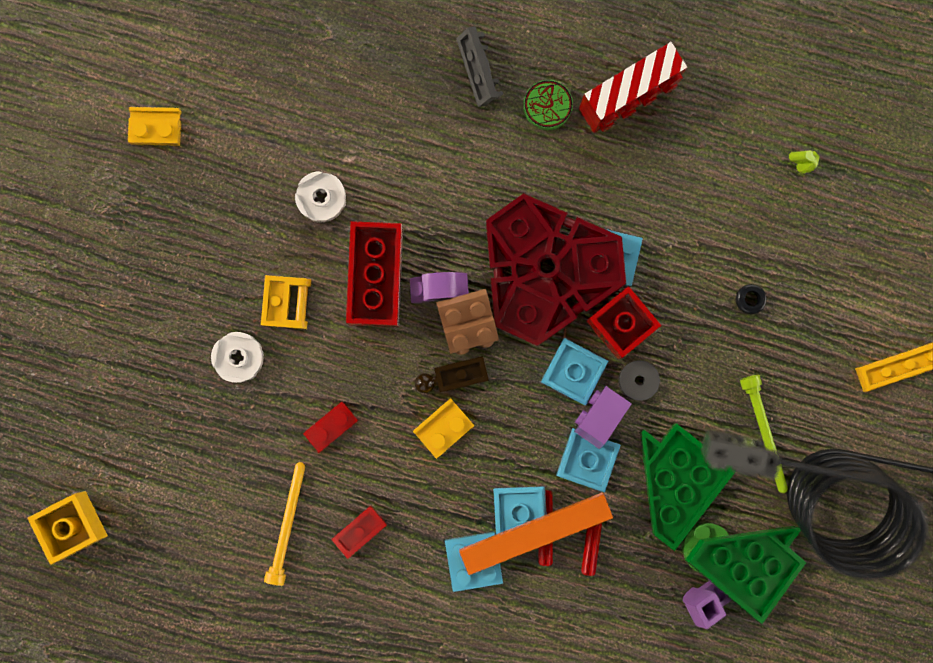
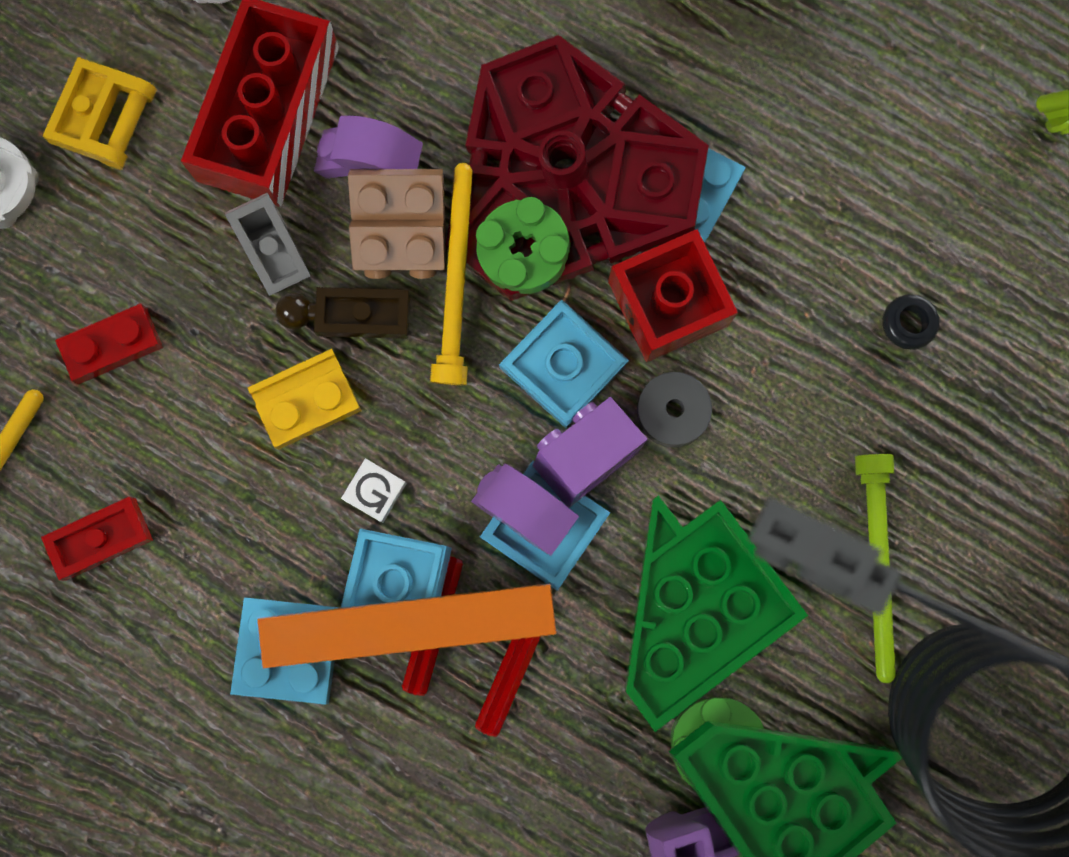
camera: 20 degrees right, 5 degrees down
none -> light grey slope [225,193,311,296]
none -> white tile [341,458,407,523]
none -> yellow piece [430,163,472,385]
none -> medium lavender brick [471,464,579,556]
none -> bright green plate [476,197,570,294]

